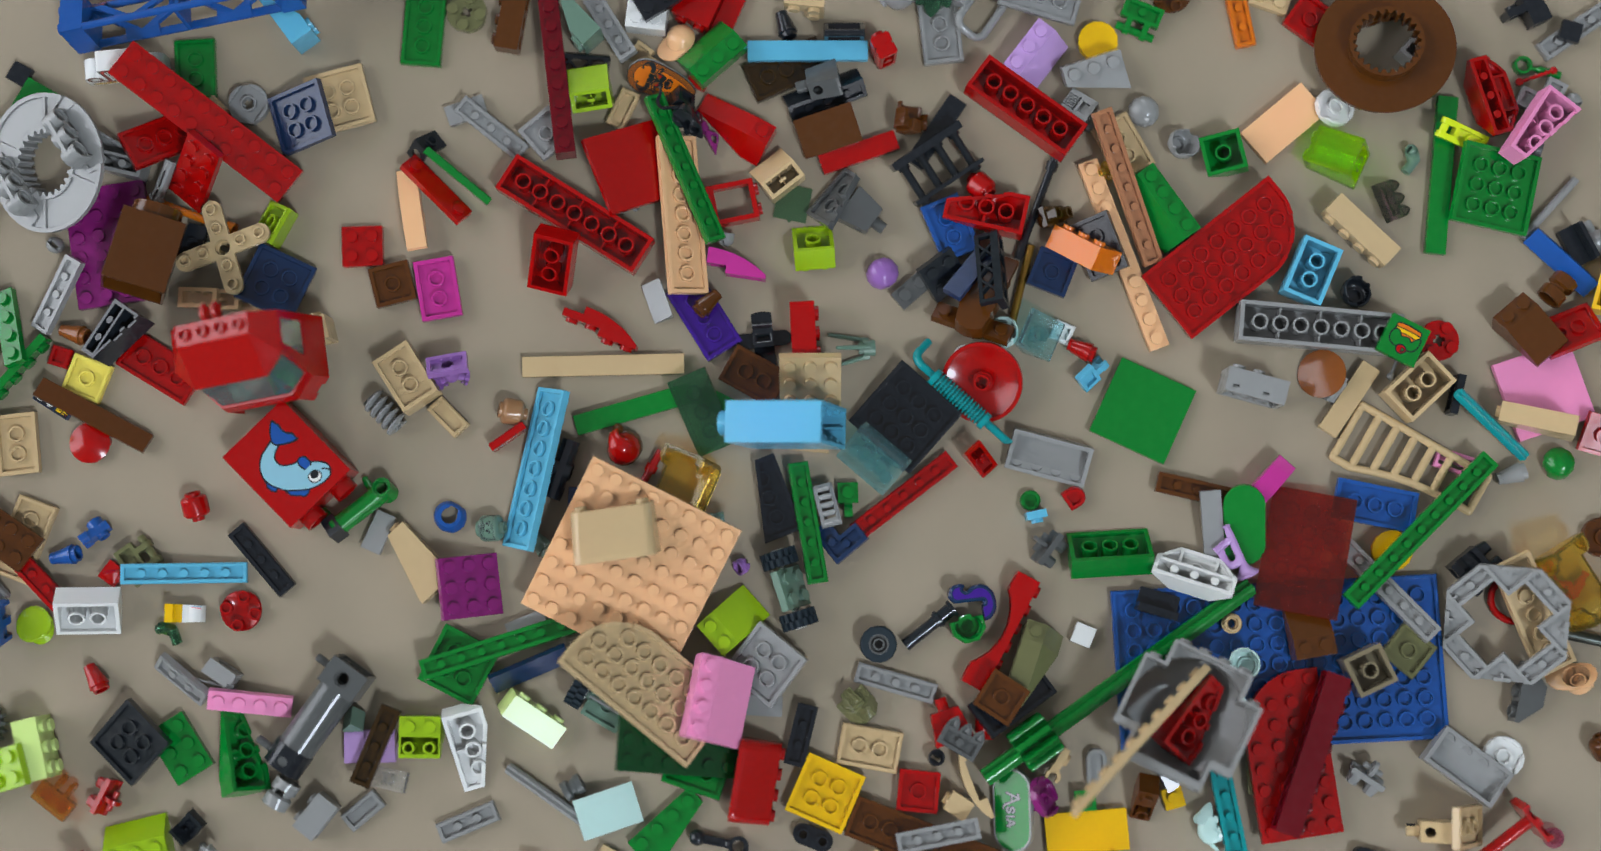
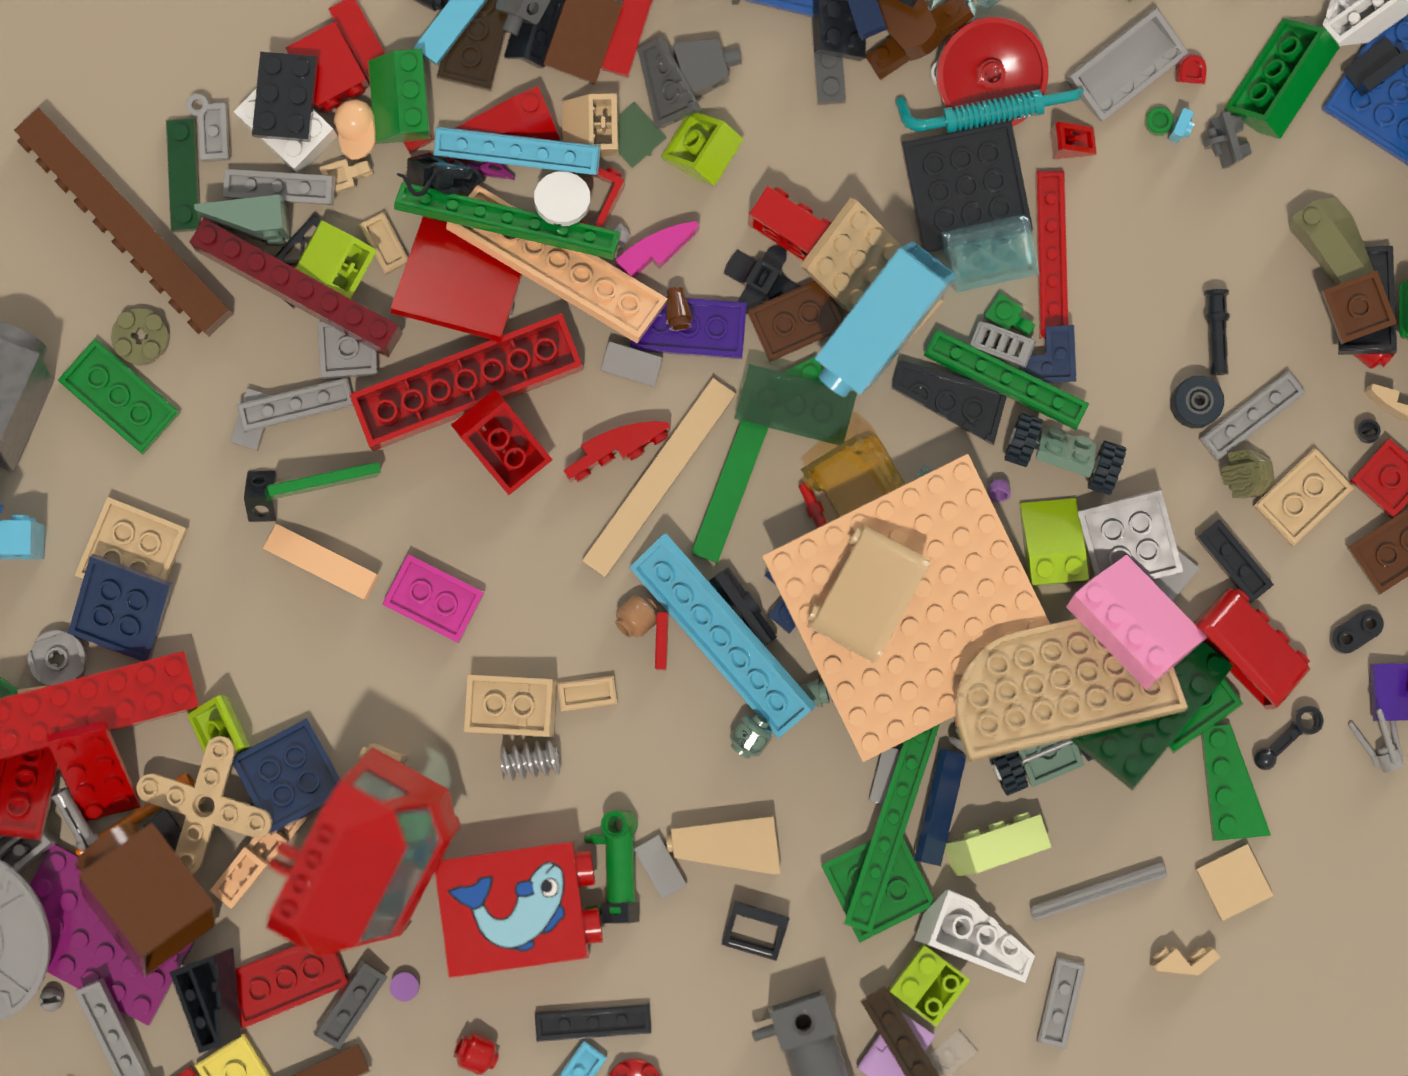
camera: 55 degrees left, 0 degrees up
dark orange cone [58,324,92,345] -> none
red plate [342,225,384,268] -> none
sand green slope [342,706,366,732] -> none
reddish brown plate [368,259,418,309] -> none
red plate [400,154,472,225] -> none
medium lavender piece [425,351,470,390] -> none
blue piece [434,501,467,533] -> none
magenta plate [435,553,503,621] -> none
dark grey wheel [559,773,587,801] -> none
light aqua tile [572,781,644,841] -> none
red piece [607,423,643,466] -> none
shield [627,58,696,97] -> none
yellow plate [785,752,866,835] -> none
sand green plant [828,333,876,366] -> none
medium lavender hair [866,257,899,290] -> none
red torso [930,696,974,748] -> none
dark grey plate [936,716,985,762] -> none
animal [948,584,997,621] -> none
green hair [949,614,986,644] -> none
red arch [960,571,1041,691] -> none
white tile [1069,622,1097,648] -> none
none -> dark grey plate [313,960,387,1050]
none -> medium lavender tile [390,972,420,1001]
none -> medium azure tile [434,127,601,175]
none -> white tile [534,172,590,226]
none -> black tile [721,901,790,961]

